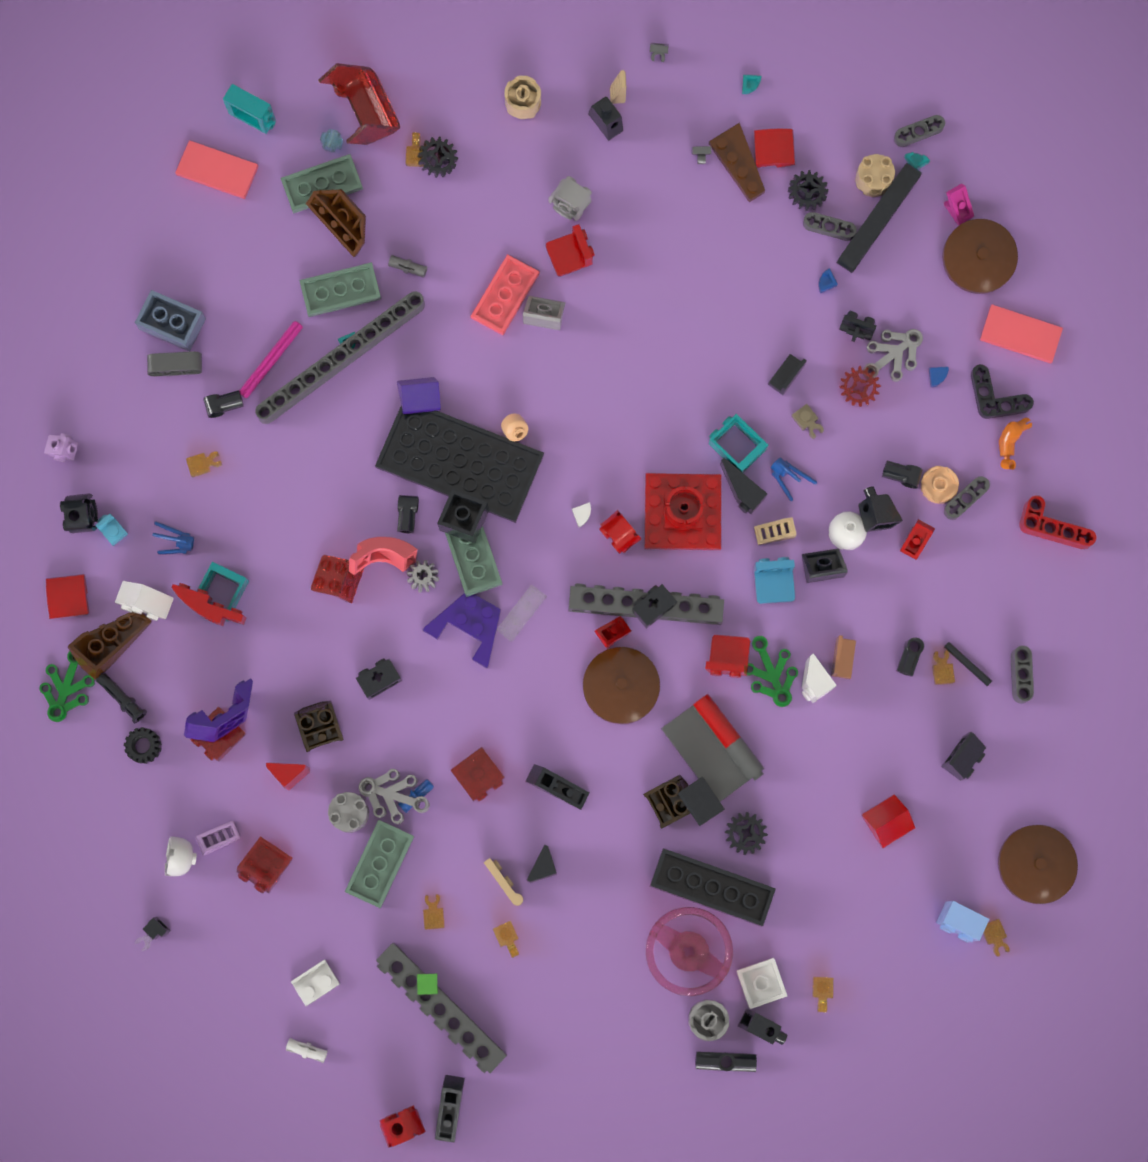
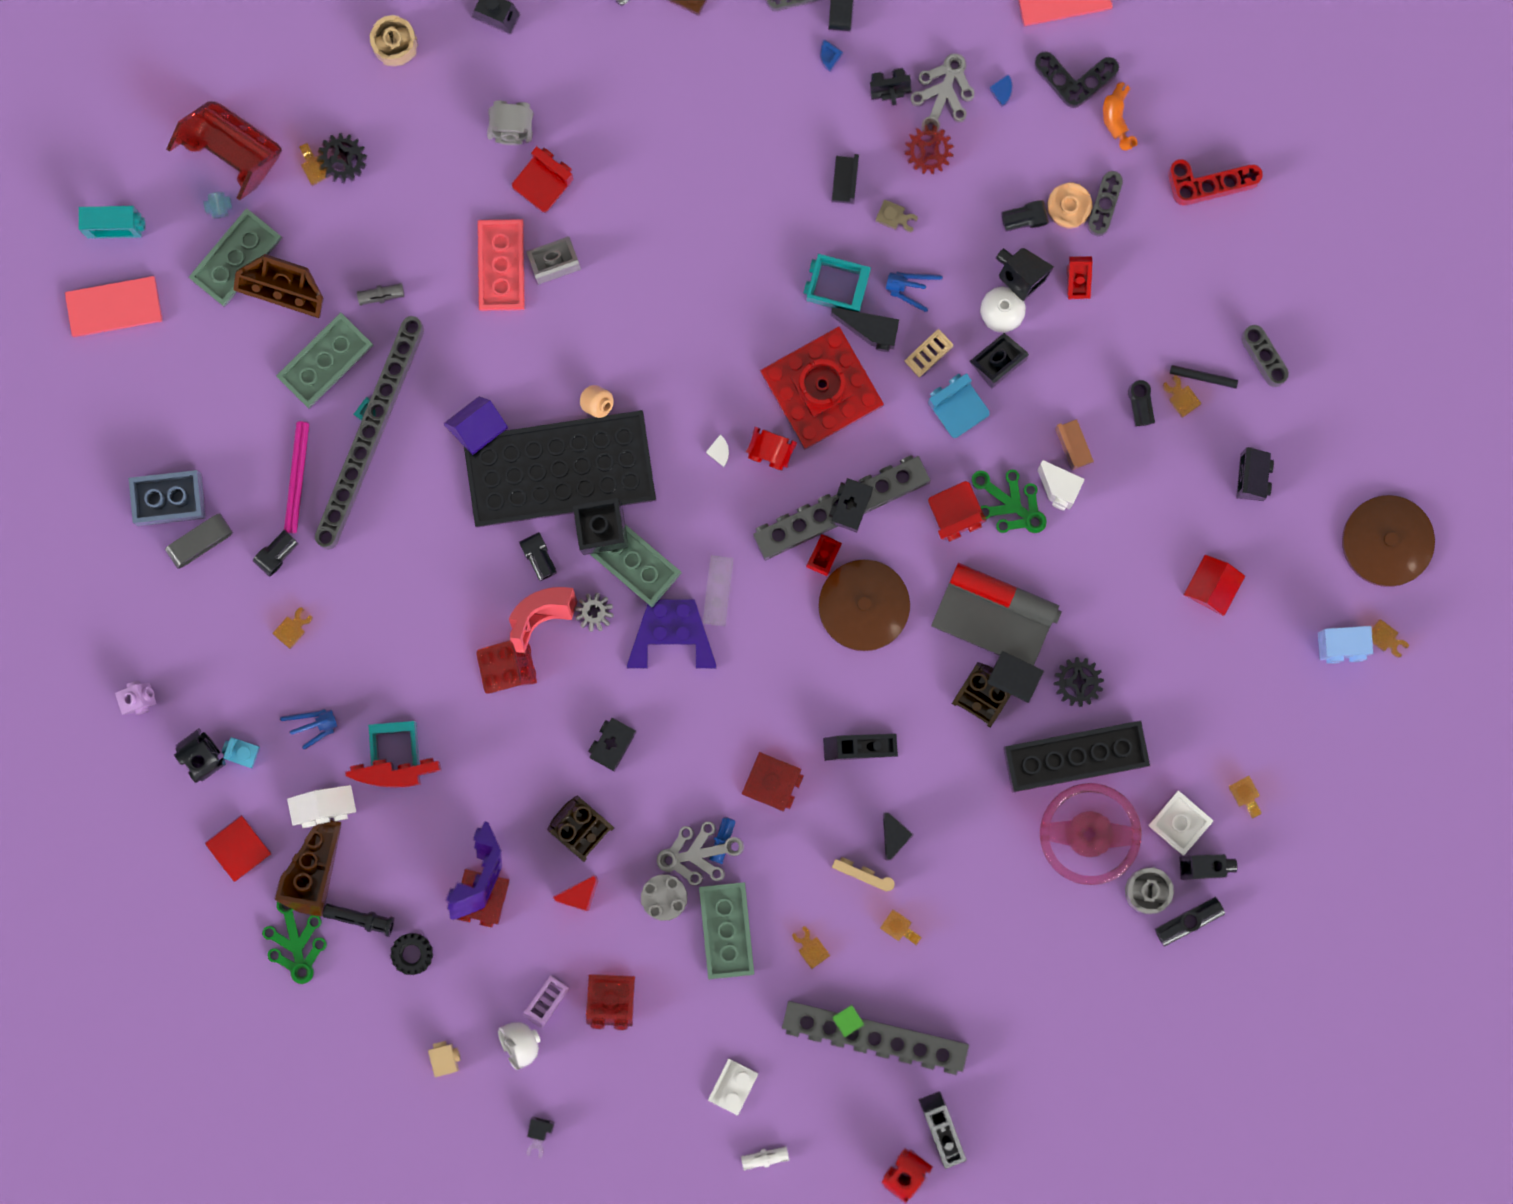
camera: 25 degrees left, 5 degrees up
none -> tan brick [428,1041,461,1077]

